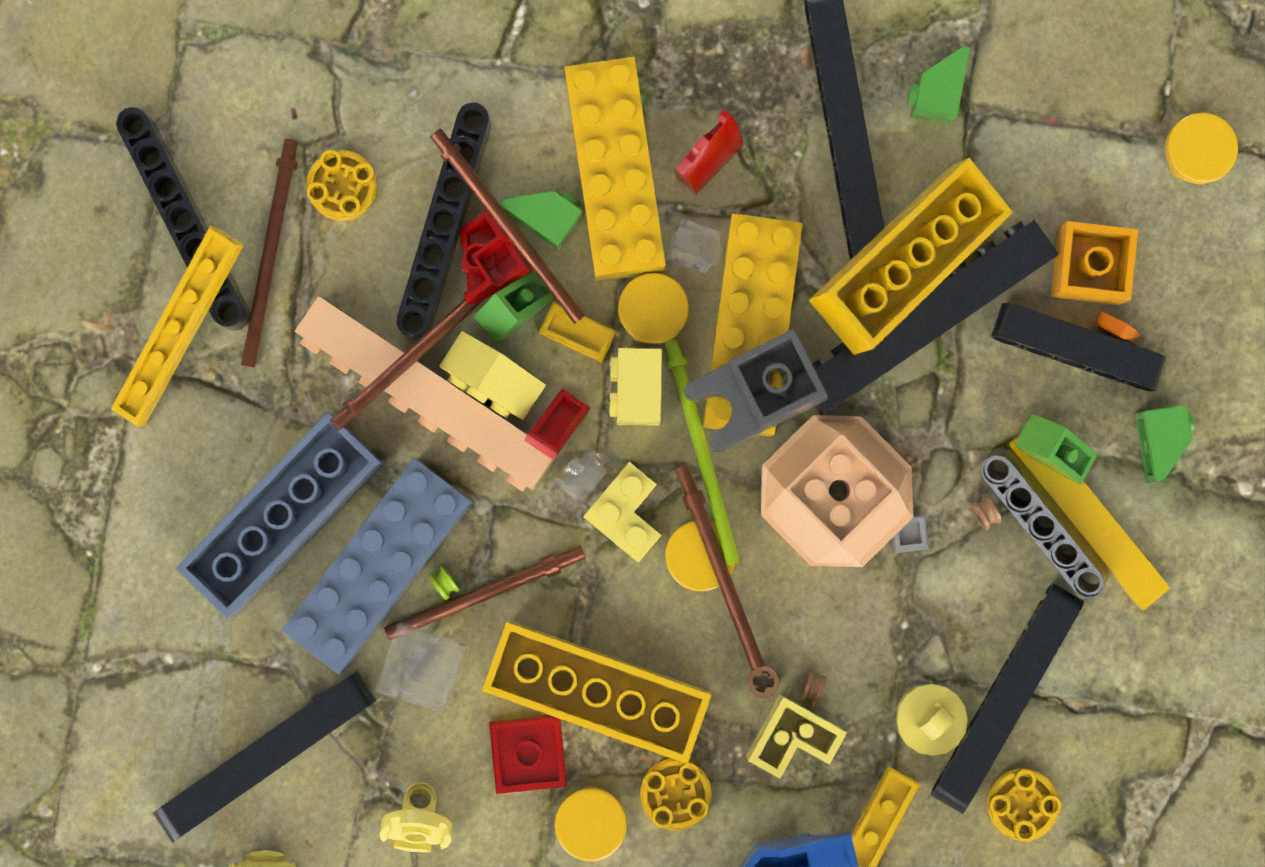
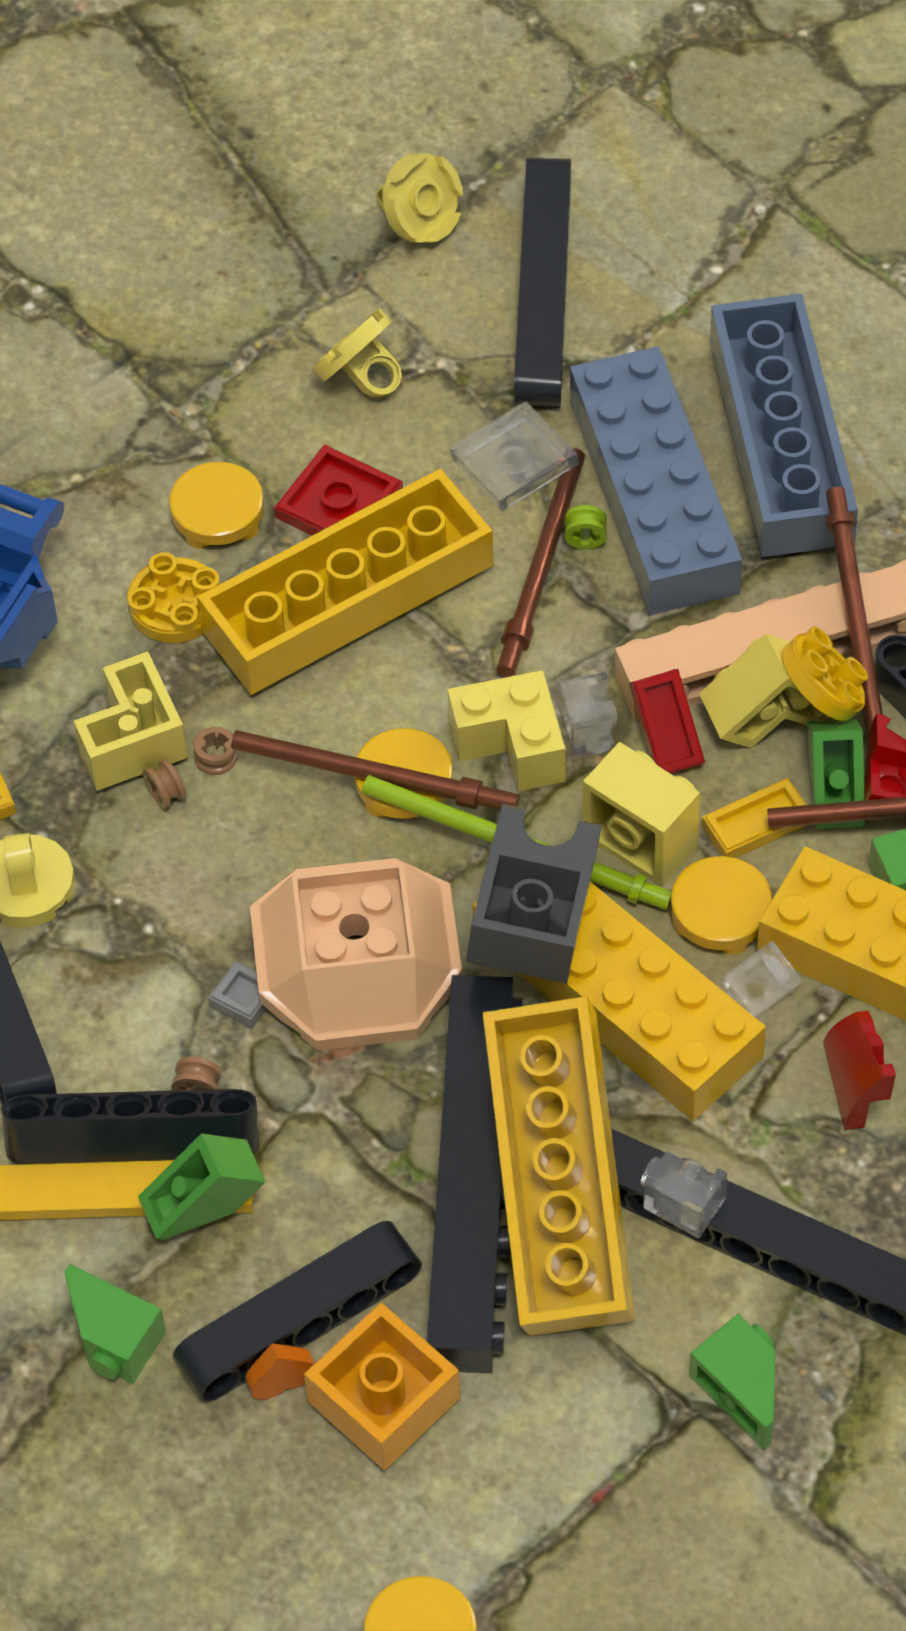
camera: 135 degrees right, 30 degrees down
none -> clear brick [641,1151,728,1238]
none -> yellow tile [782,626,868,721]

